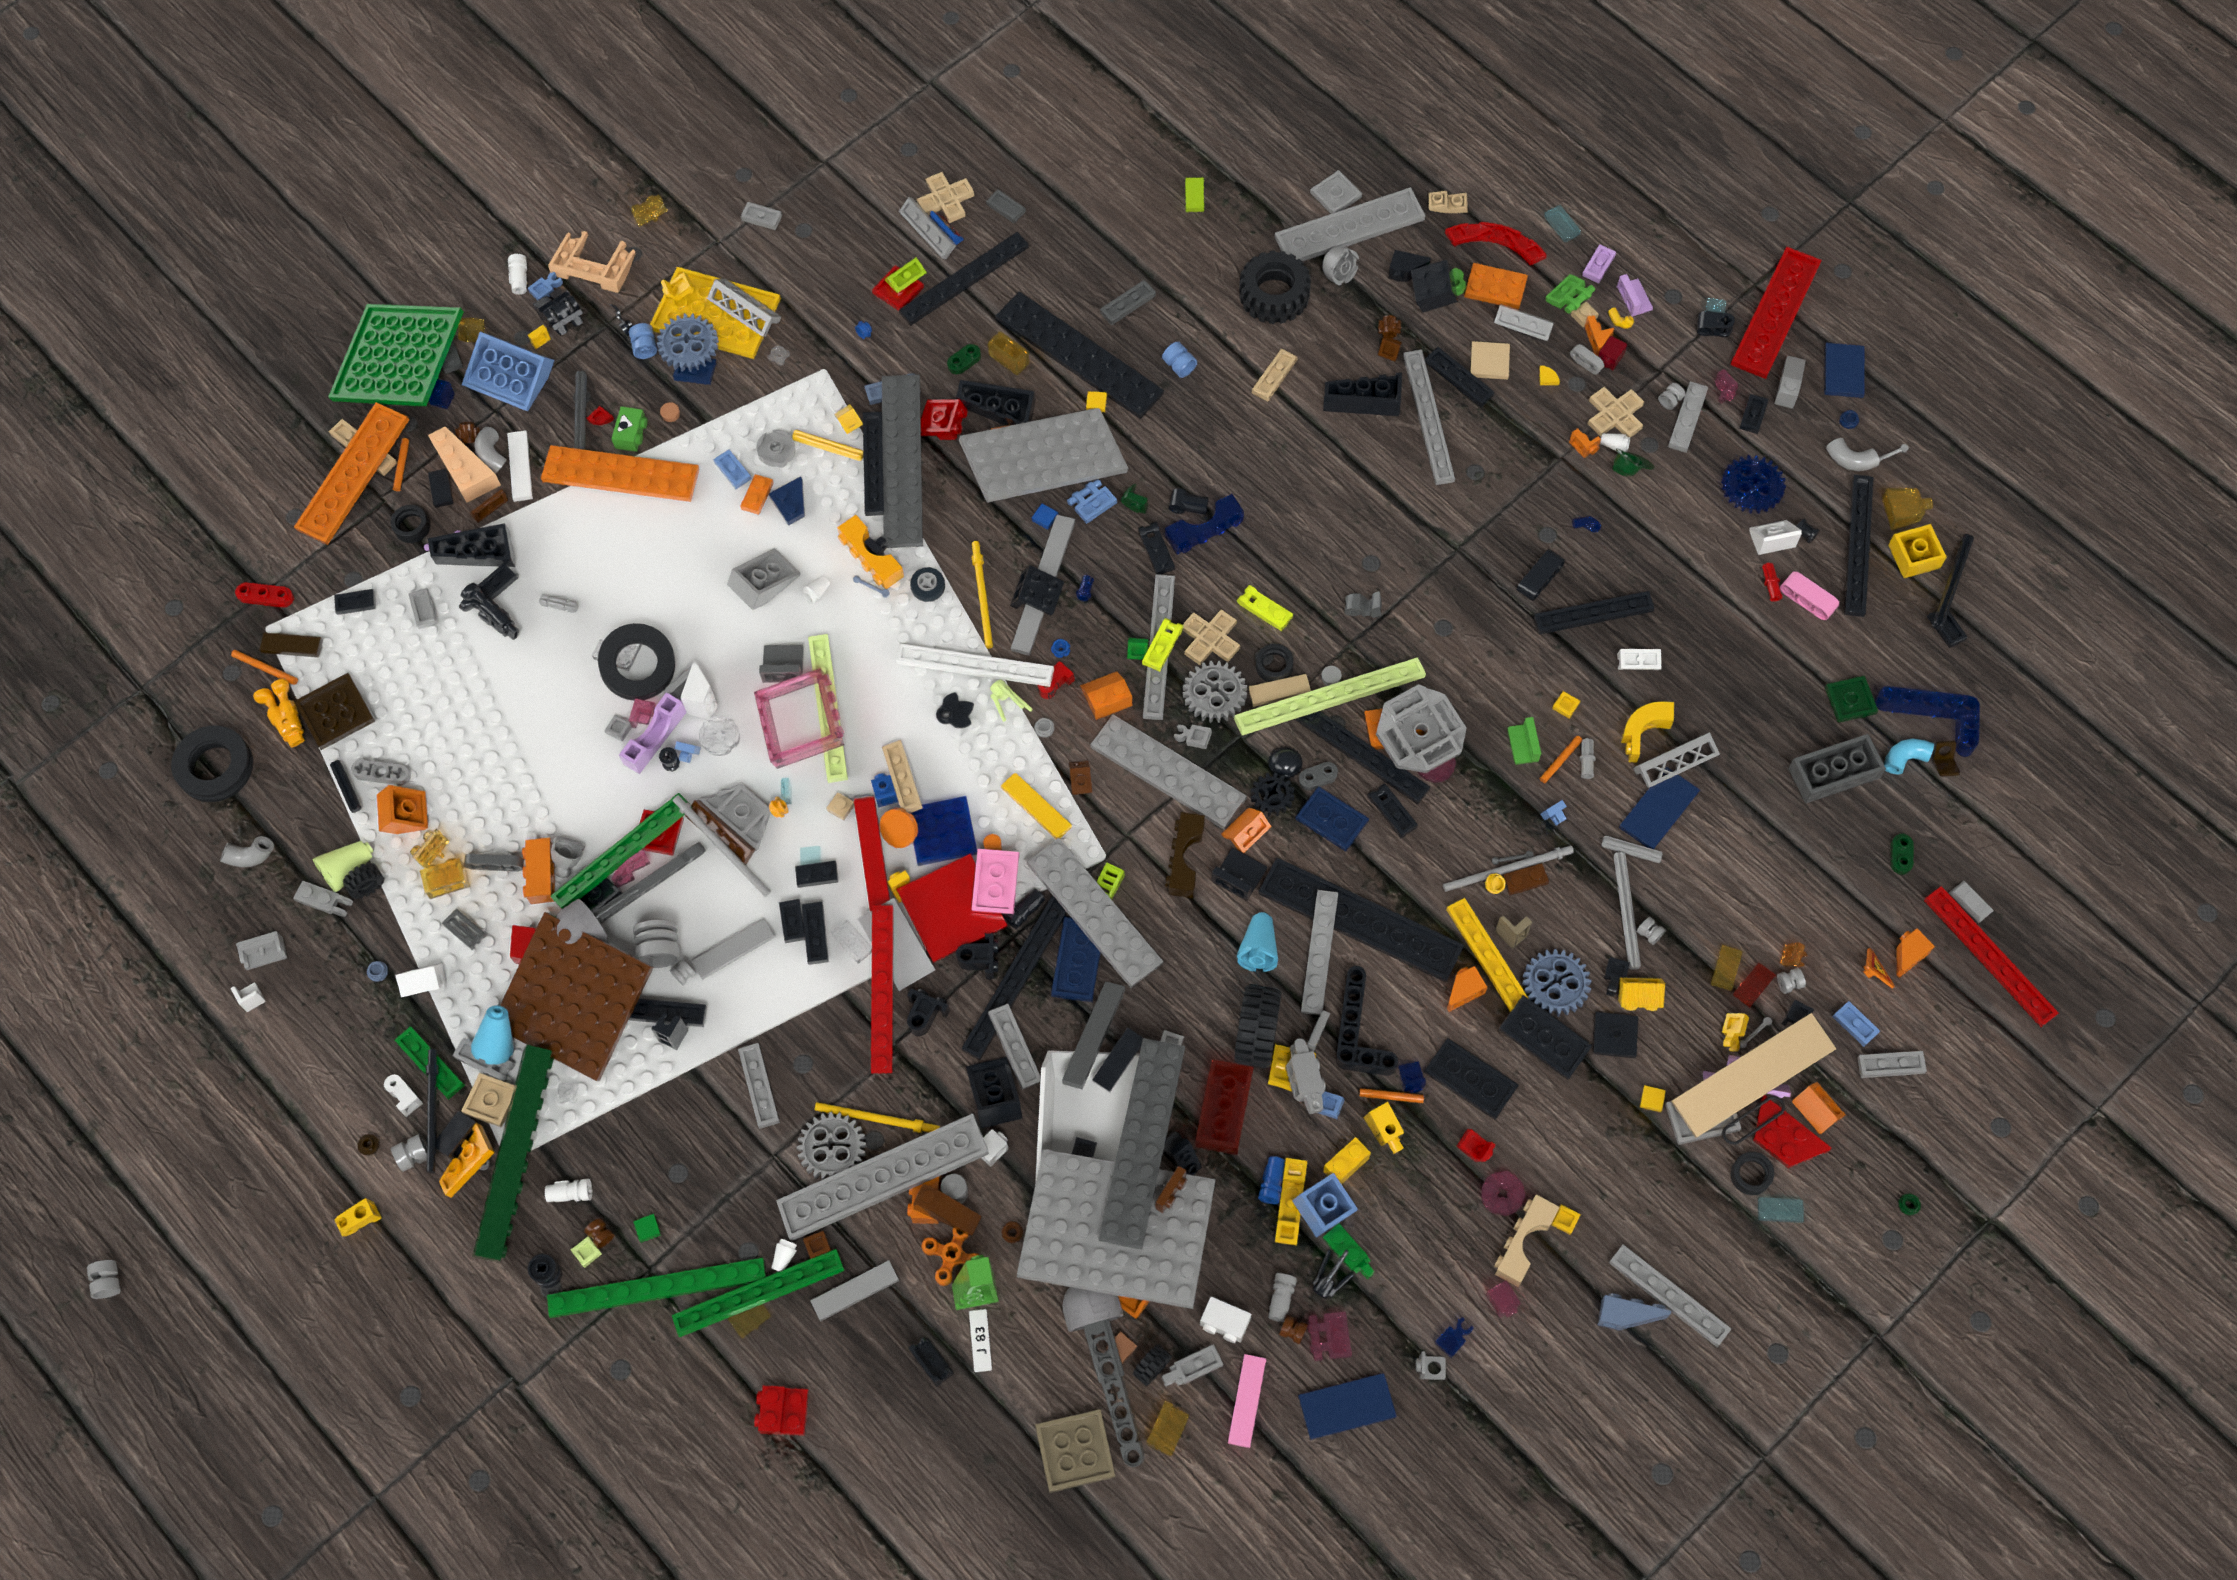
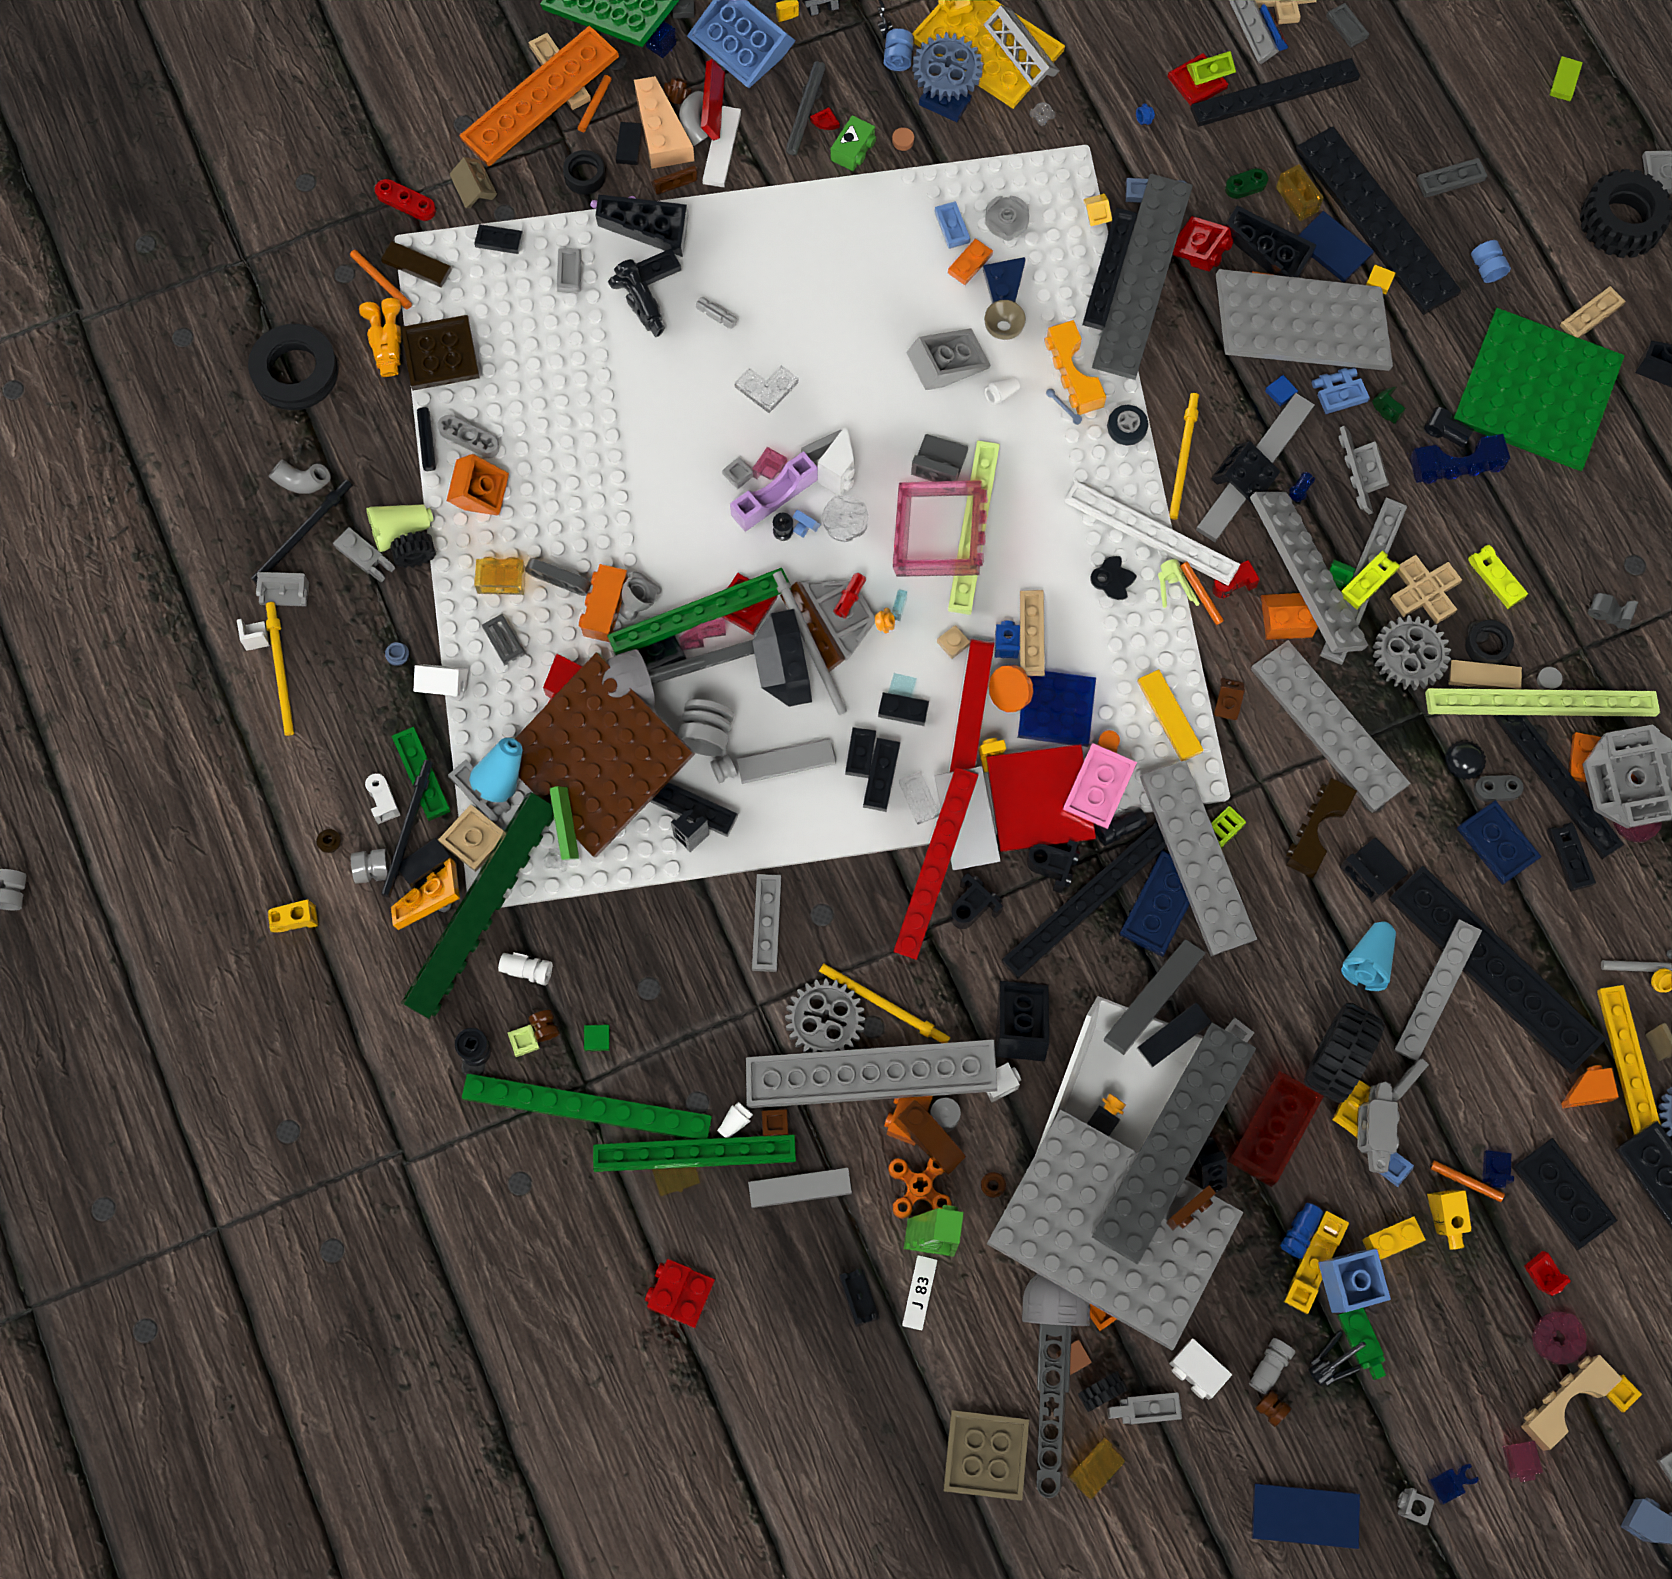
camera: 15 degrees right, 5 degrees up
clear yellow hips [410,828,450,869] -> none
orange plate [541,445,699,502] -> none
black tyre [598,623,675,701] -> none
yellow axle [792,430,863,461] -> none
black tile [864,536,888,556] -> none
light grey plate [988,1004,1041,1090] -> none
light grey plate [1034,718,1054,738] -> none
blue plate [1051,639,1070,658] -> none
black plate [1137,522,1175,575] -> none
light grey plate [1174,725,1212,749] -> none
orange panel [1221,808,1272,854] -> none
bright pink tile [1228,1354,1266,1448] -> none
black gear [1250,773,1294,817] -> none
clear pink plate [1307,1312,1352,1362] -> none
black beam [1336,966,1398,1076] -> none
none -> black bar [251,479,353,584]
none -> yellow bar [266,602,294,736]
none -> dark tan panel [450,157,497,208]
none -> bright green tile [550,786,579,860]
none -> red tile [701,59,725,141]
none -> black wedge [752,609,812,707]
none -> red axle [833,573,866,619]
none -> dark tan piece [984,300,1026,340]
none -> light orange plate [1102,1093,1126,1116]
none -> orange bar [1180,561,1224,625]
none -> light grey plate [1250,492,1368,653]
none -> dark blue tile [1298,211,1374,283]
none -> light grey bracket [1339,426,1390,515]
none -> green plate [1453,308,1625,471]

